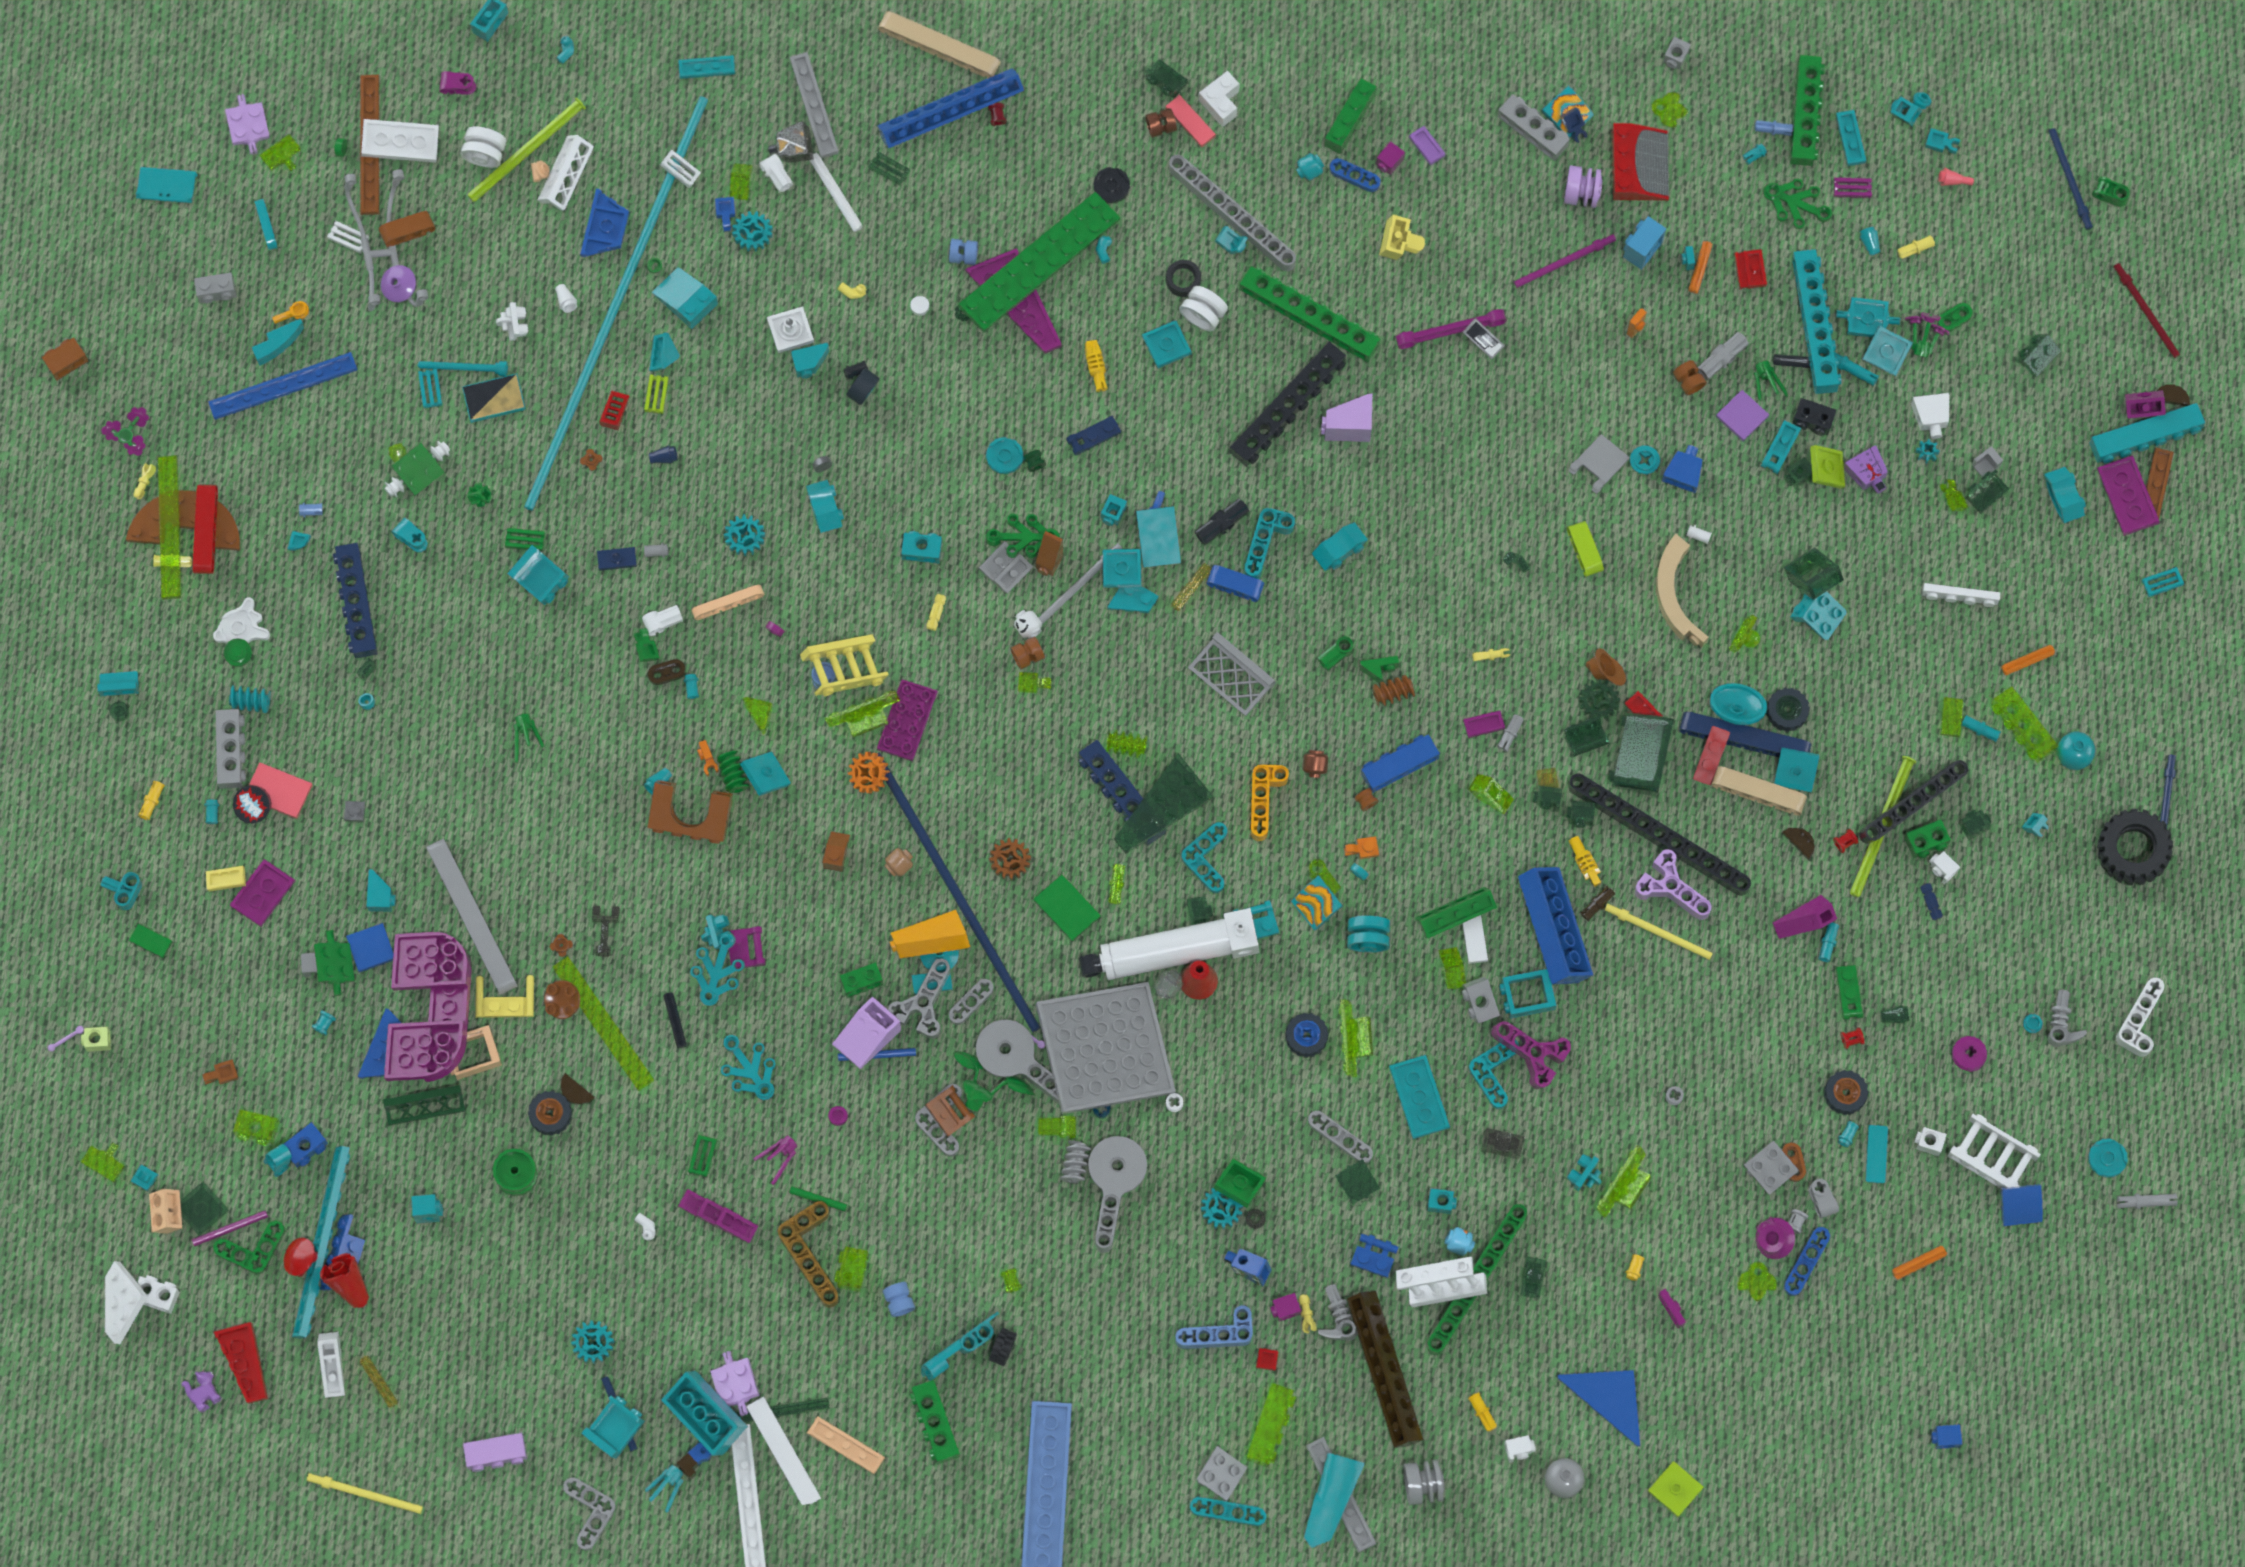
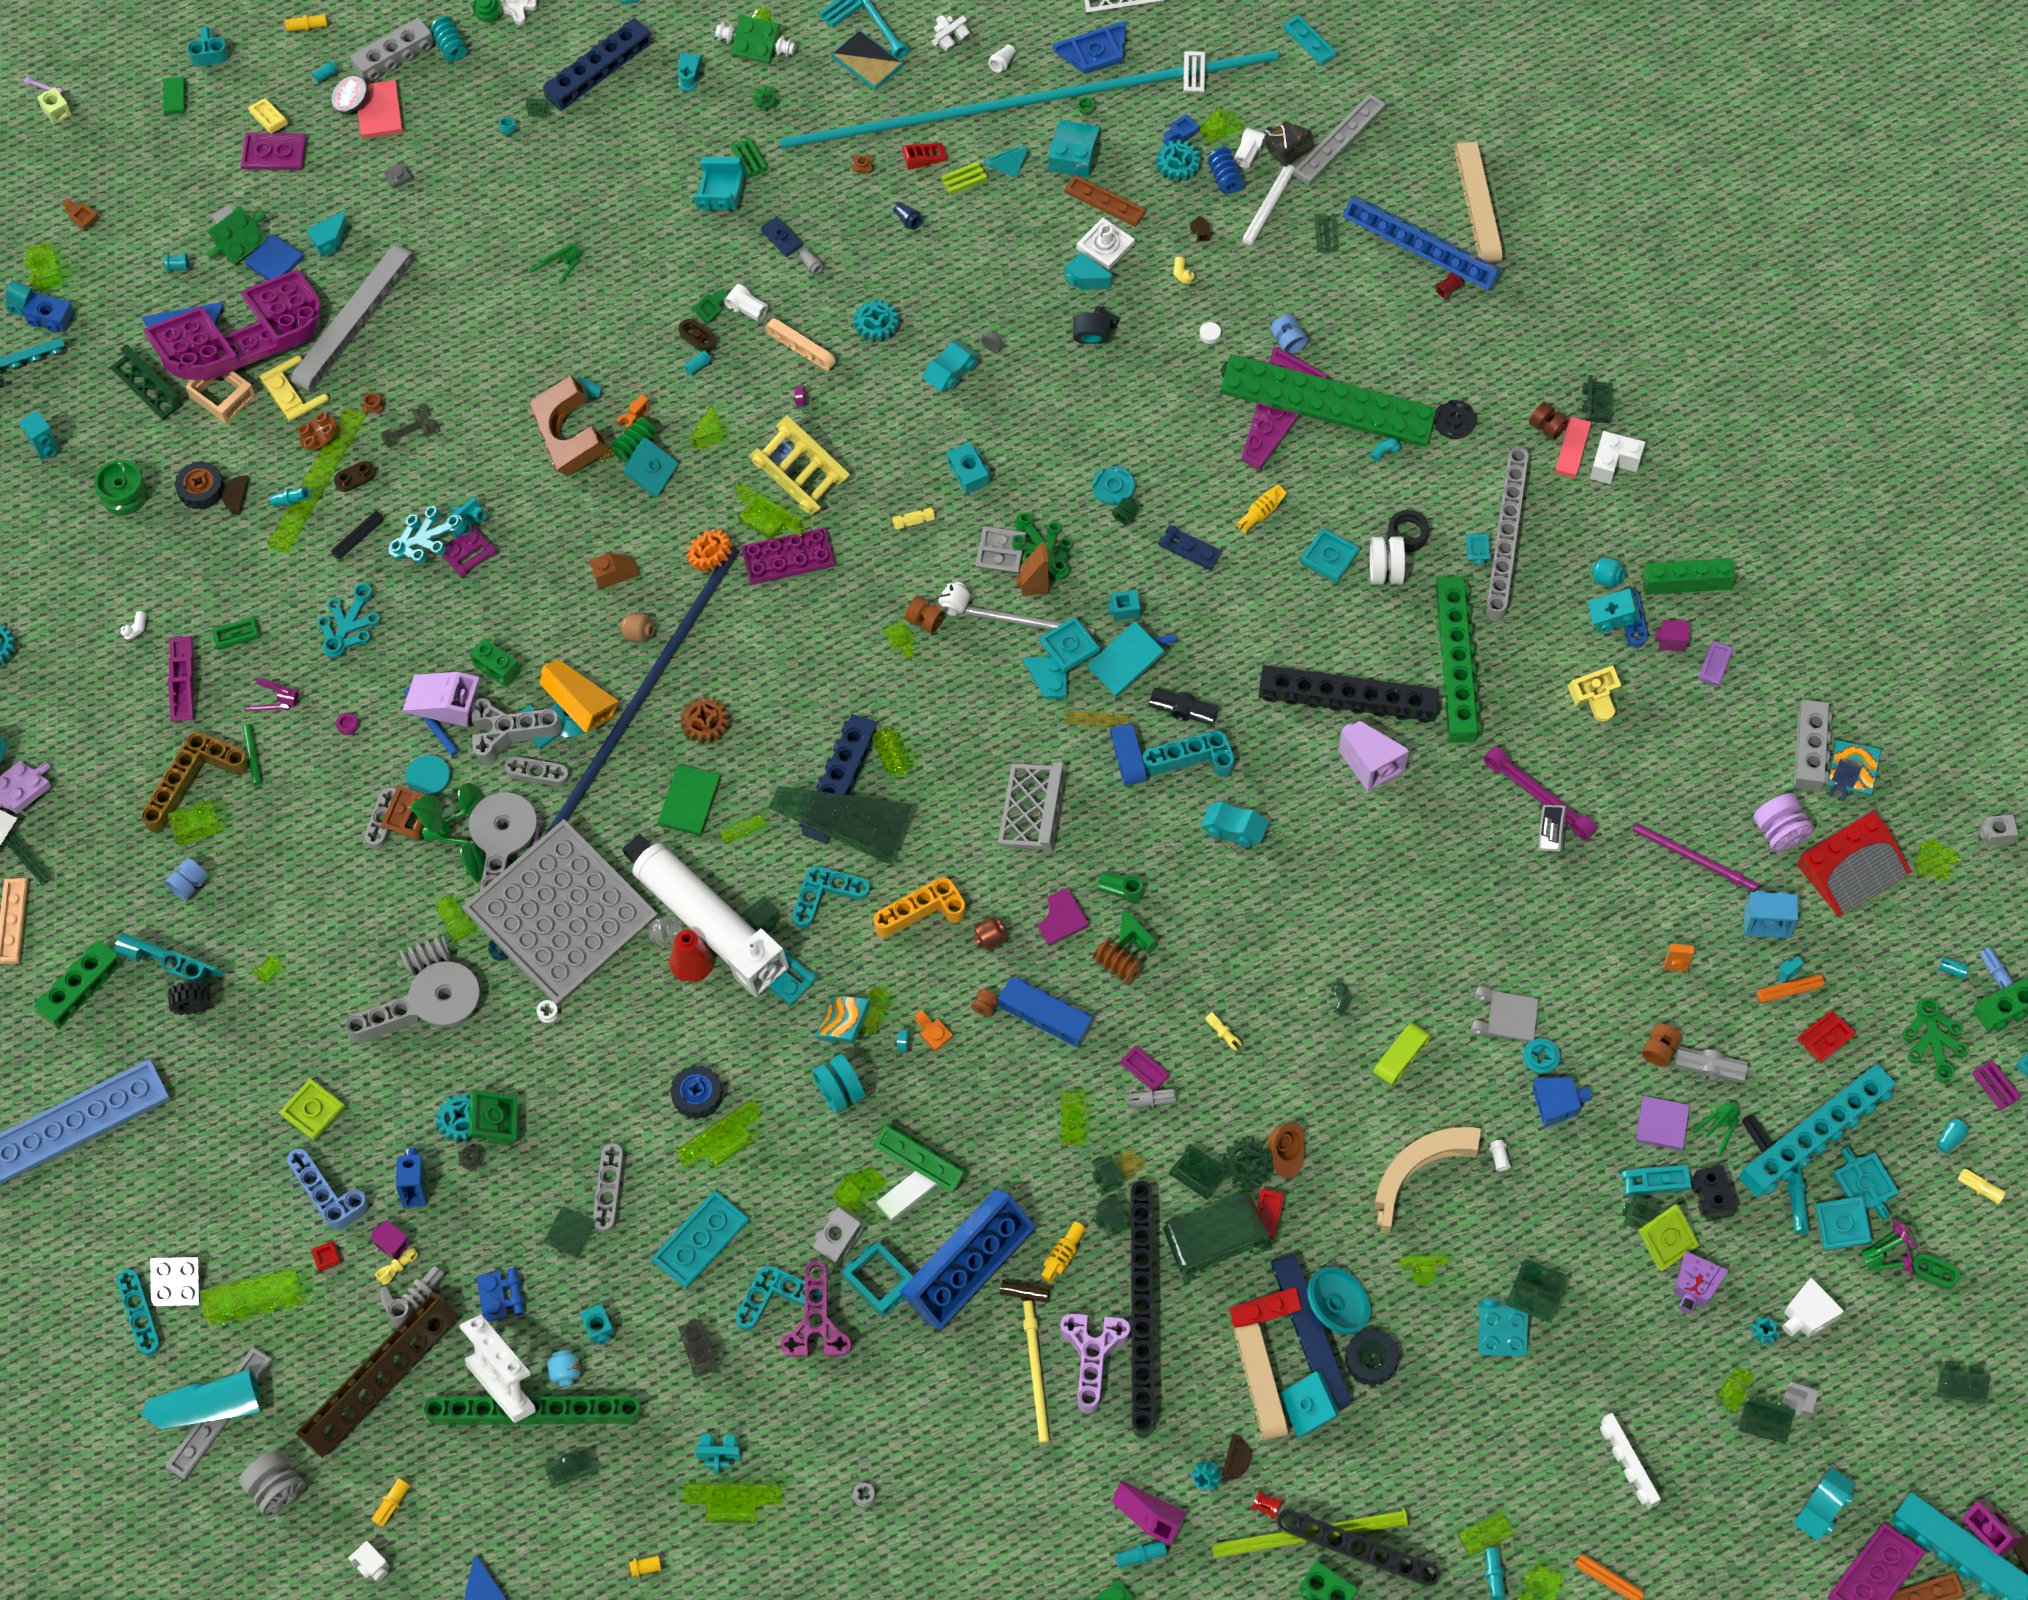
camera: 60 degrees right, 10 degrees down
none -> teal pin [270,486,311,508]
none -> lime plate [279,1078,346,1142]
none -> dark brown plate [334,461,376,492]
none -> teal tile [405,755,451,796]
none -> magenta tile [1038,888,1089,947]
none -> dark orange tile [1064,175,1146,227]
none -> dark brown piece [1190,216,1210,242]
none -> teal gear [1190,1459,1223,1492]
none -> blue piece [1208,146,1244,194]
none -> teal brick [1588,588,1641,633]

